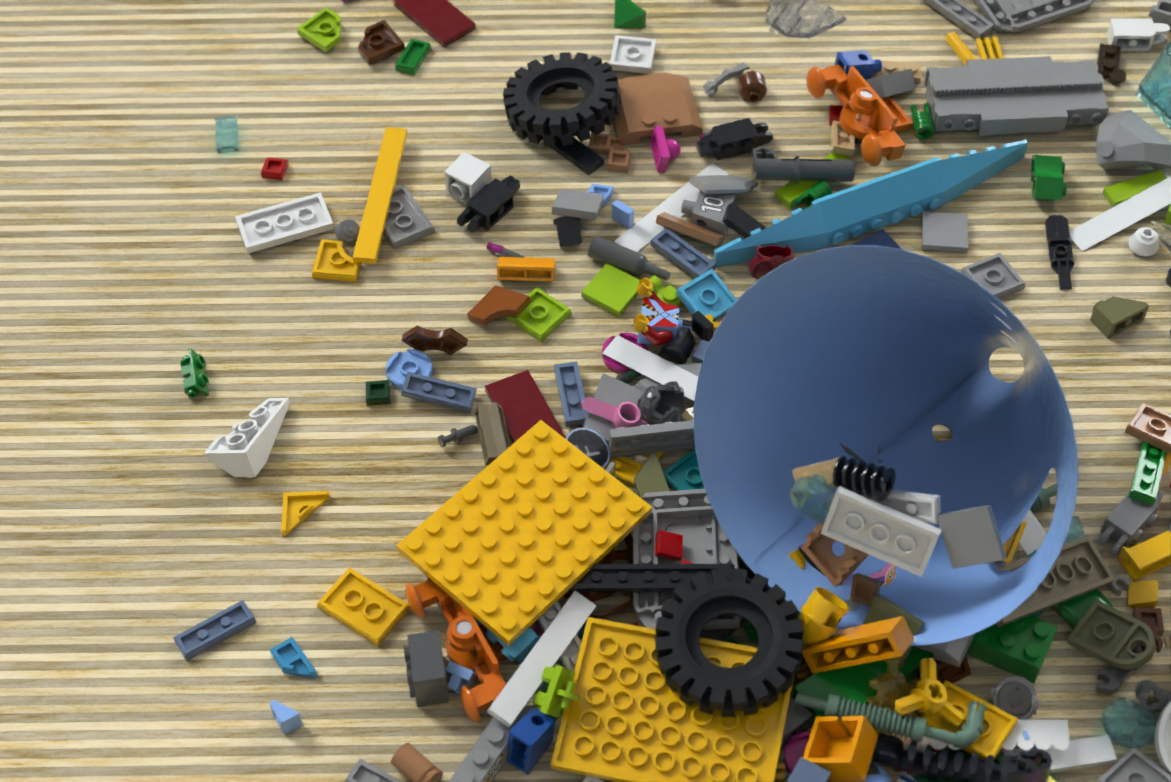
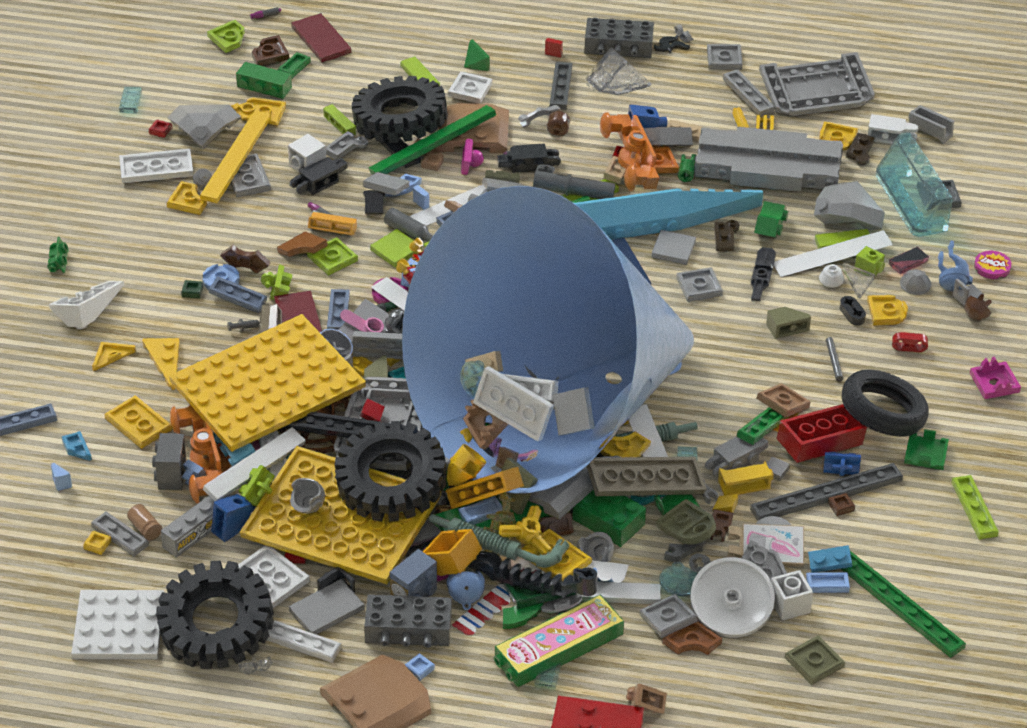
camera: 10 degrees right, 10 degrees down
black piece [833,456,896,501] -> none
none -> yellow wing [142,338,180,390]
none -> light grey brick [167,105,241,150]
none -> yellow tile [231,97,286,126]
none -> green brick [236,62,292,99]
none -> lime hips [261,264,293,301]
none -> light grey cap [290,478,325,514]
none -> lime piece [323,104,356,135]
none -> light grey hinge [326,131,368,159]
none -> green tile [368,105,497,174]
none -> lime tile [400,56,440,86]
none -> light blue tile [459,496,504,525]
none -> olive axle [485,170,520,183]
none -> dark grey plate [549,62,573,110]
none -> dark brown hinge [714,220,740,252]
none -> yellow tile [819,121,858,151]

